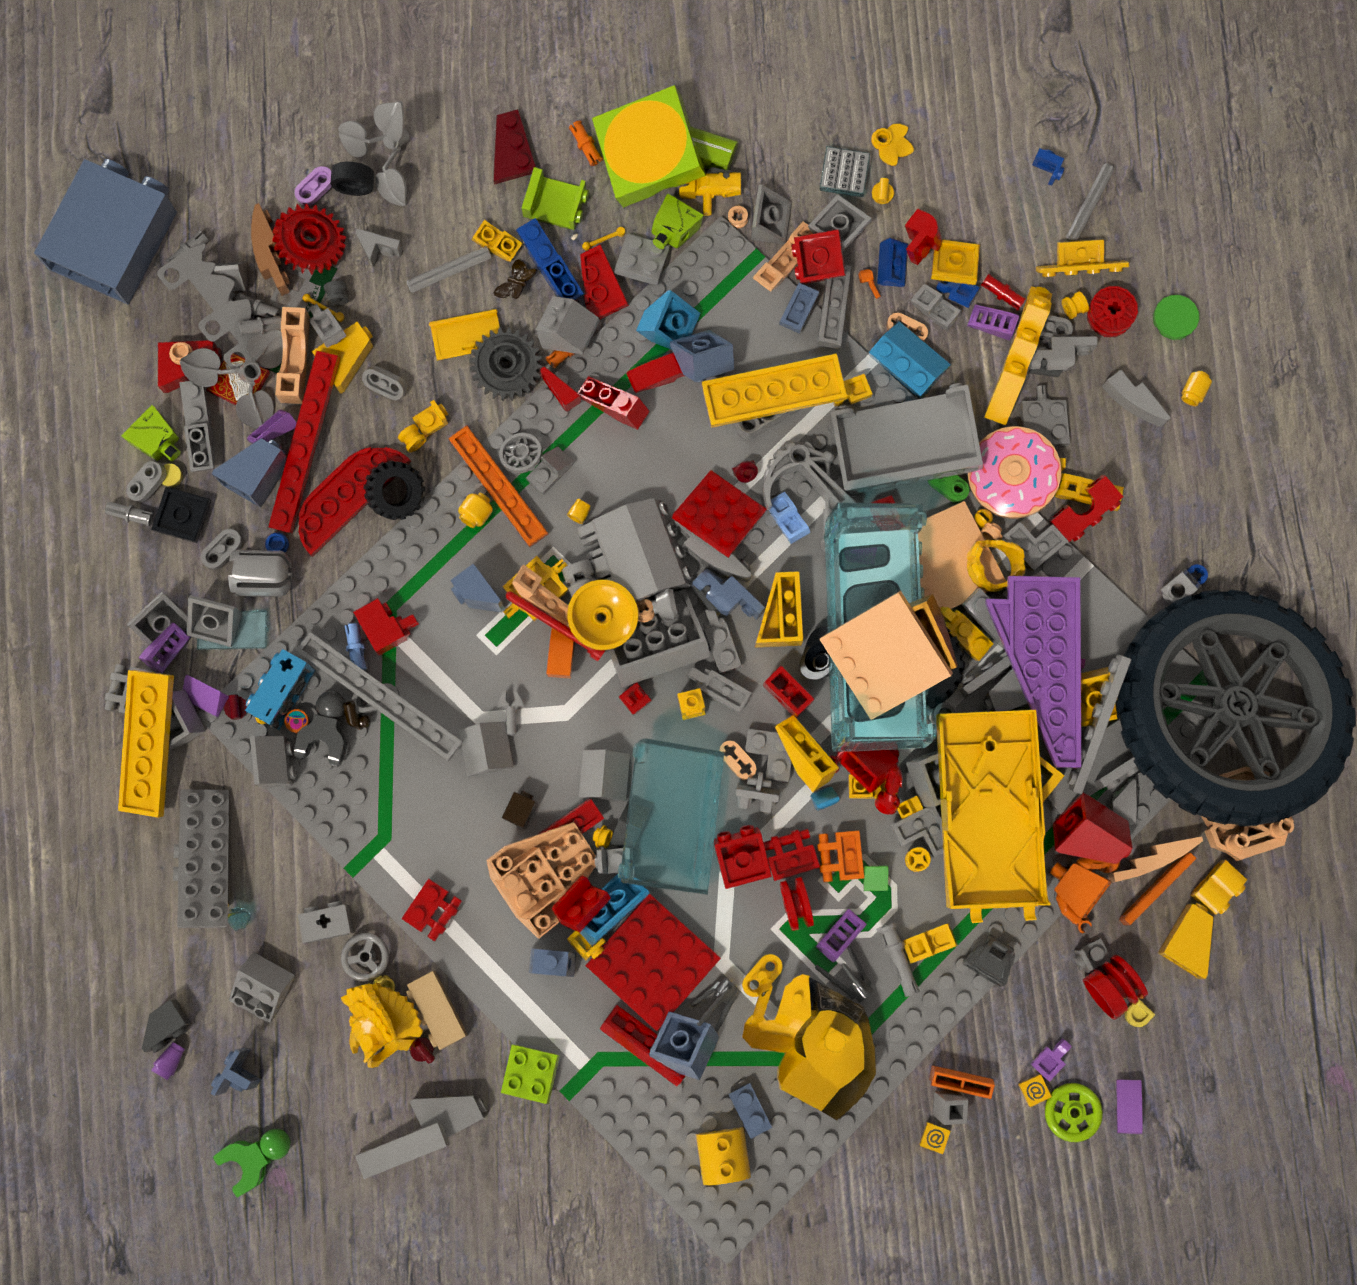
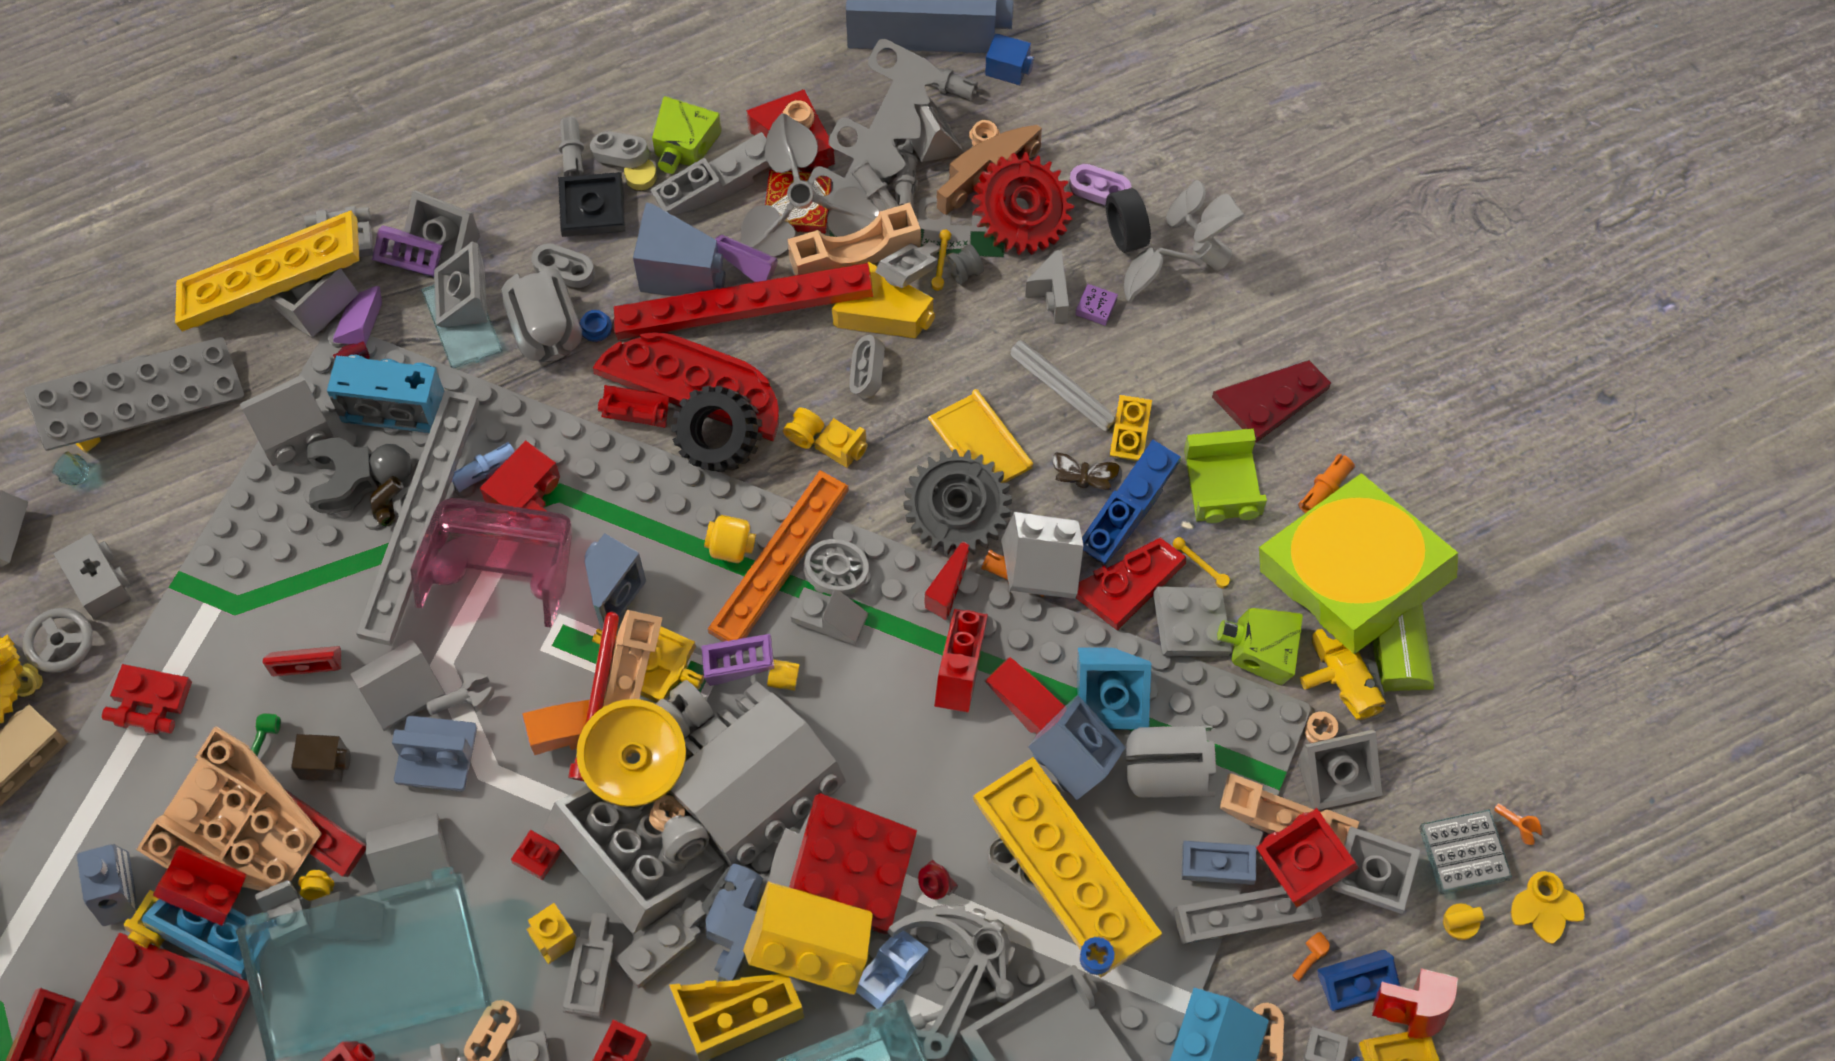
camera: 70 degrees right, 15 degrees down
tile [284,709,310,734] -> none
yellow plate [833,374,873,406] -> none
none -> green hand [251,713,281,756]
none -> red slope [263,646,341,677]
none -> sand blue bracket [392,716,477,792]
none -> clear pink windscreen [410,498,572,628]
none -> red hinge [598,385,669,428]
none -> medium lavender slope [702,634,774,686]
none -> yellow slope [743,881,872,995]
none -> light nougat plate [969,120,1000,146]
none -> blue brick [985,33,1034,85]
none -> medium lavender tile [1075,284,1118,326]
none -> blue bush [1079,937,1114,975]
none -> light grey cylinder [1126,725,1216,798]
none -> orange hand [1494,804,1543,845]

